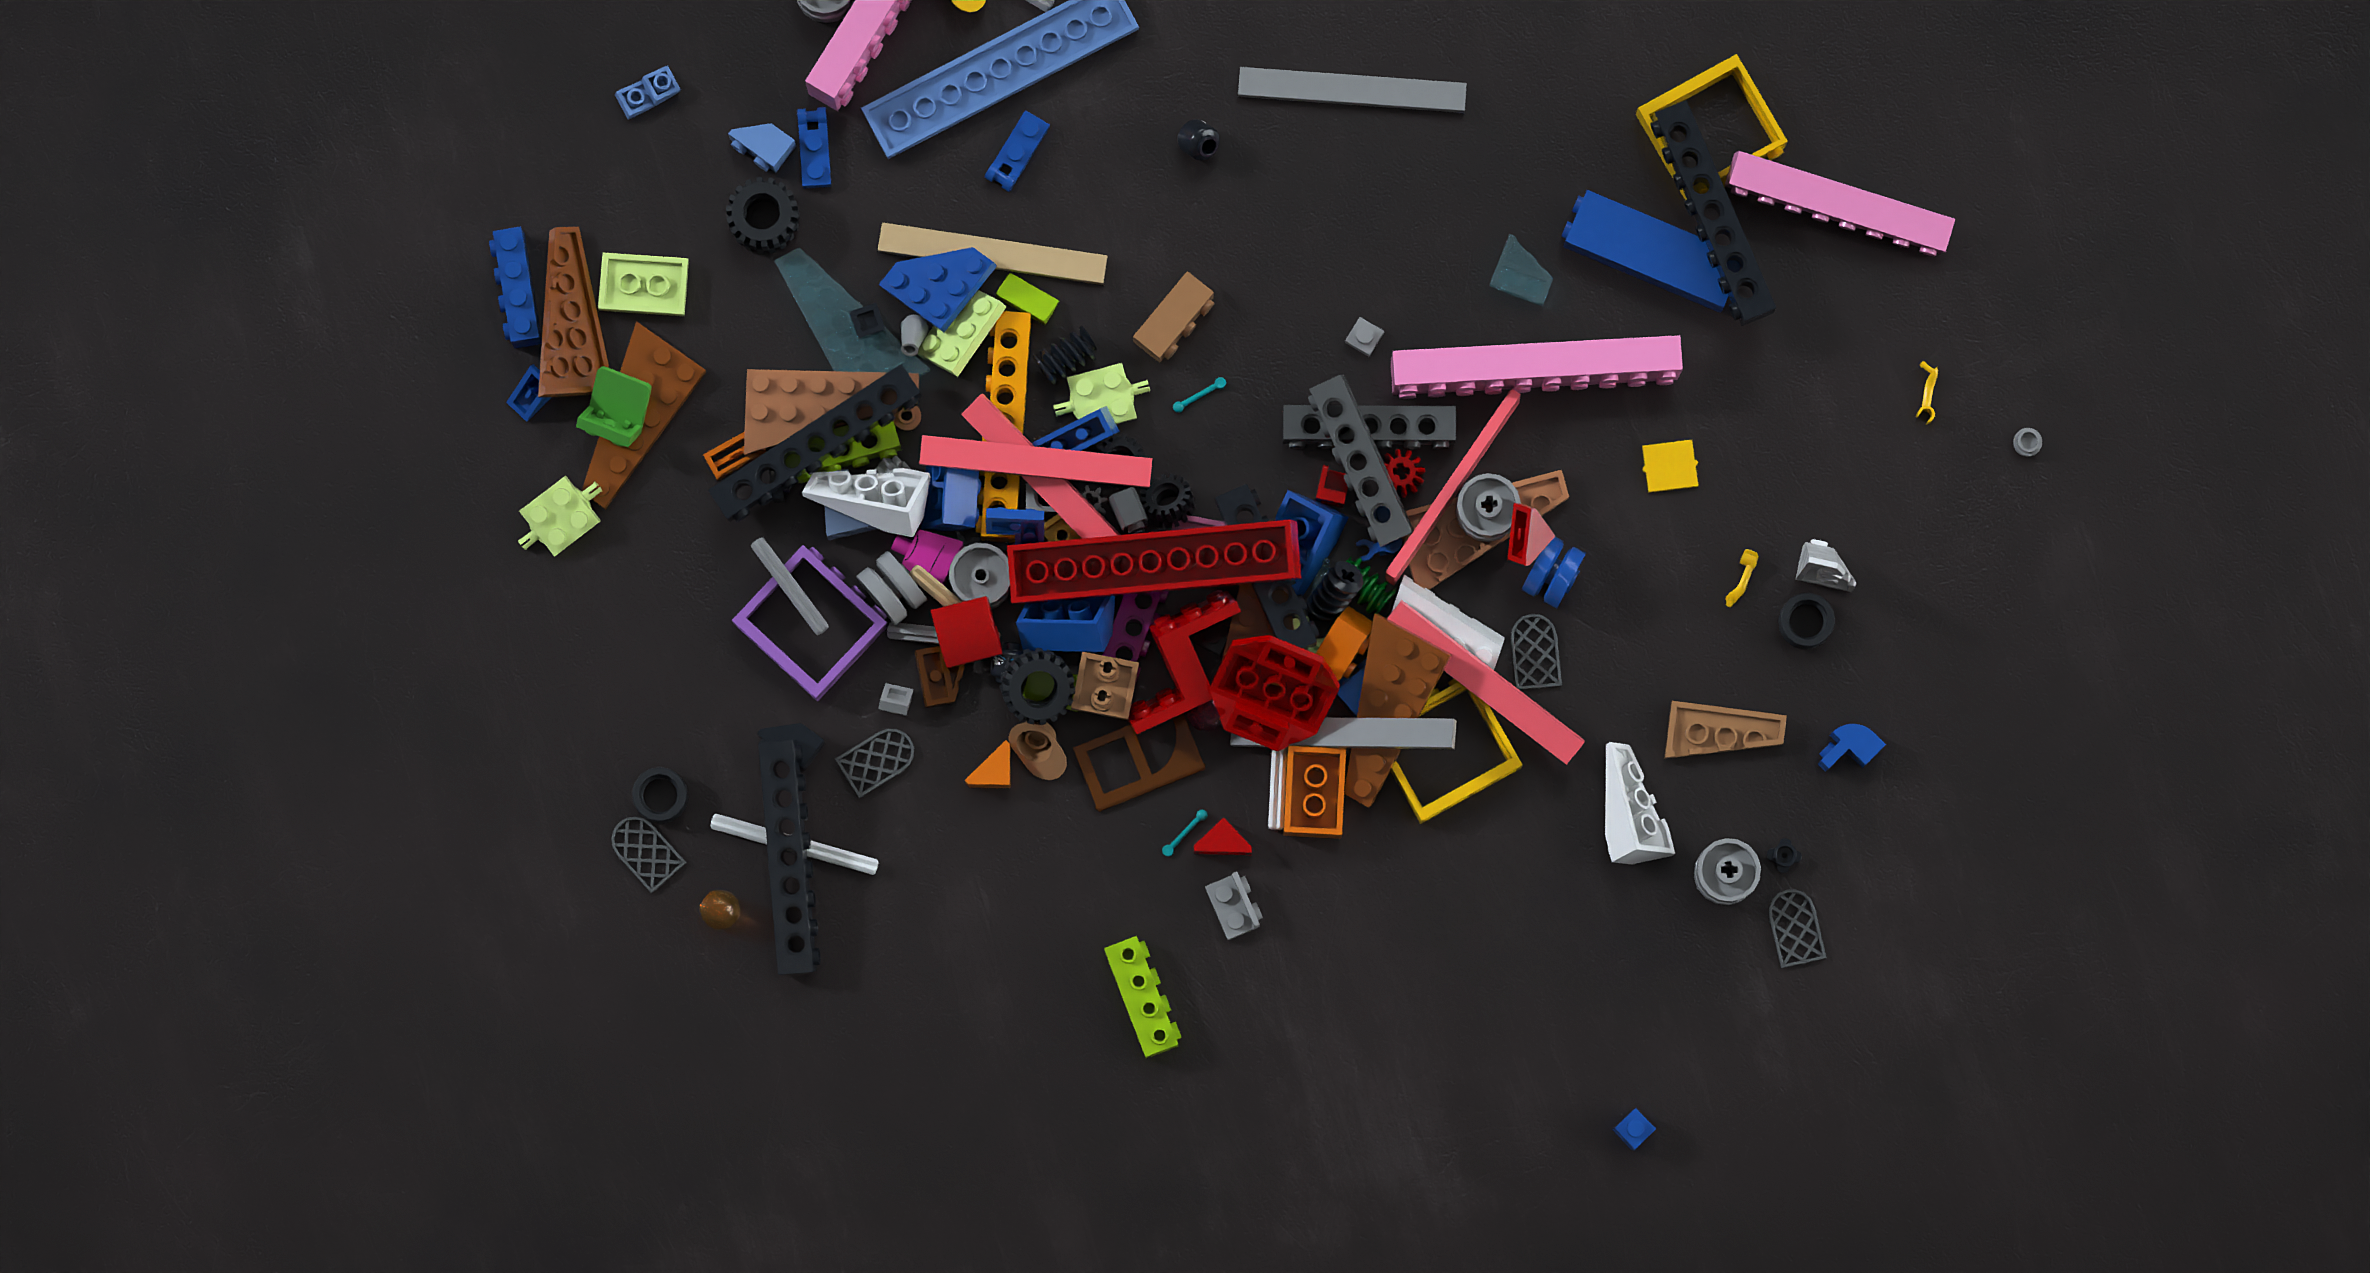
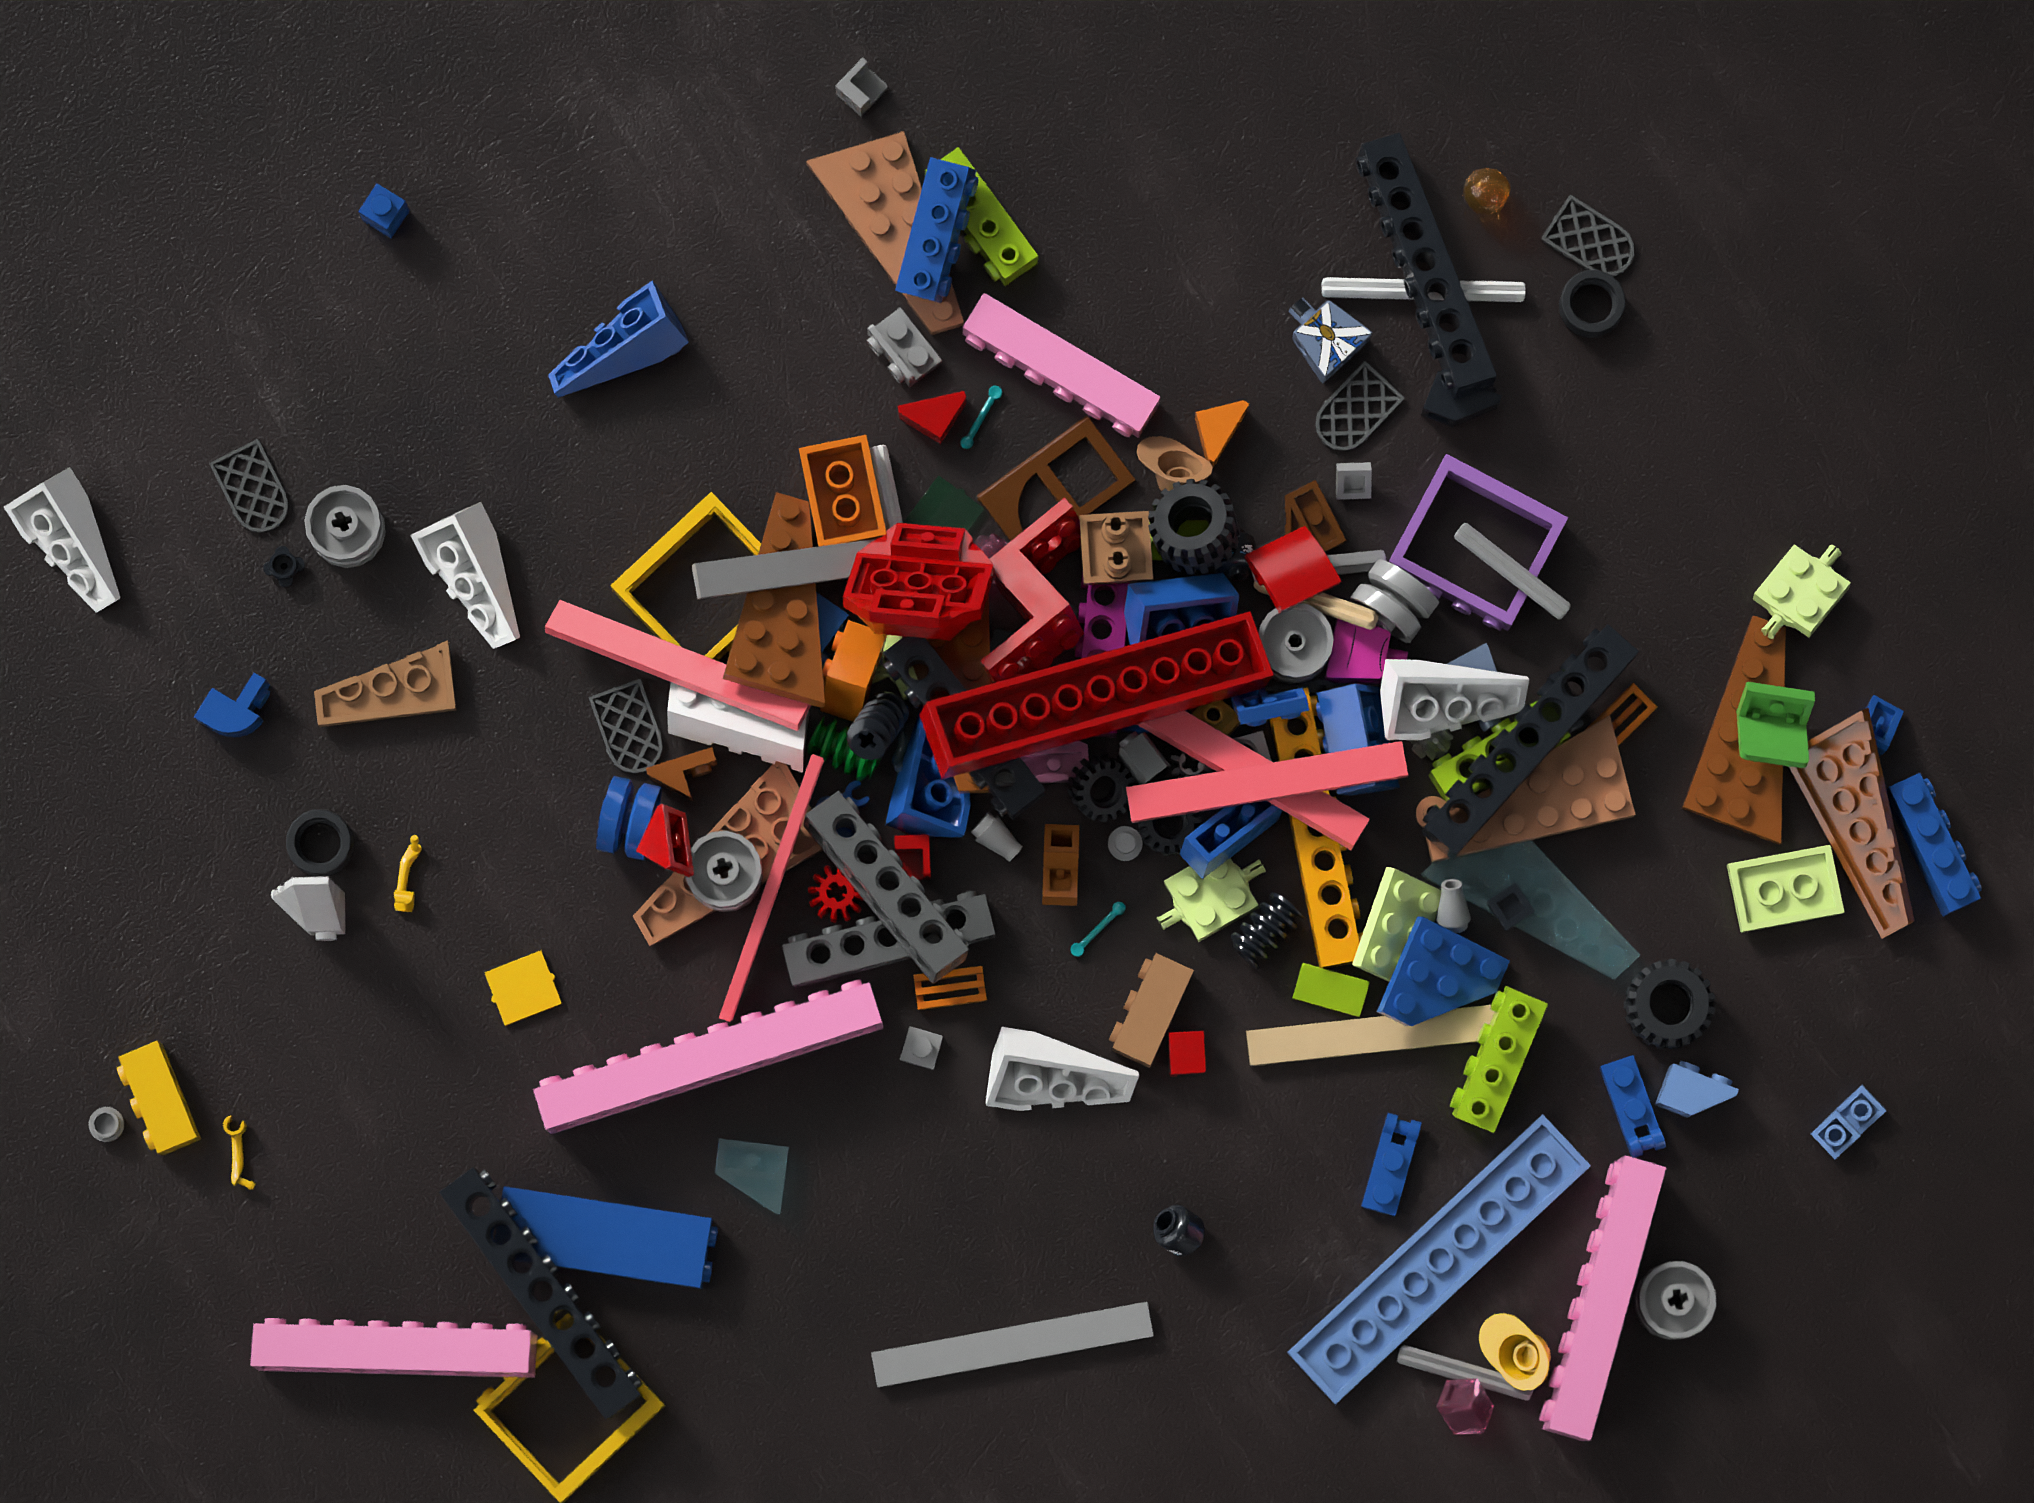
camera: 165 degrees right, 0 degrees up
none -> white wedge [4,467,120,613]
none -> yellow brick [117,1041,201,1156]
none -> blue wedge [548,280,689,398]
none -> dark orange slope [646,747,718,801]
none -> nougat wing [806,132,964,335]
none -> light grey panel [835,57,887,117]
none -> blue brick [895,157,978,303]
none -> clear green piece [903,475,984,531]
none -> orange tile [913,966,987,1010]
none -> bright pink brick [963,293,1161,438]
none -> light grey cone [971,812,1023,862]
none -> white wedge [986,1027,1139,1111]
none -> dark orange brick [1042,824,1079,906]
none -> light grey plate [1108,826,1143,861]
none -> red panel [1168,1031,1206,1077]
none -> torso [1288,298,1372,383]
none -> lime brick [1450,986,1548,1133]

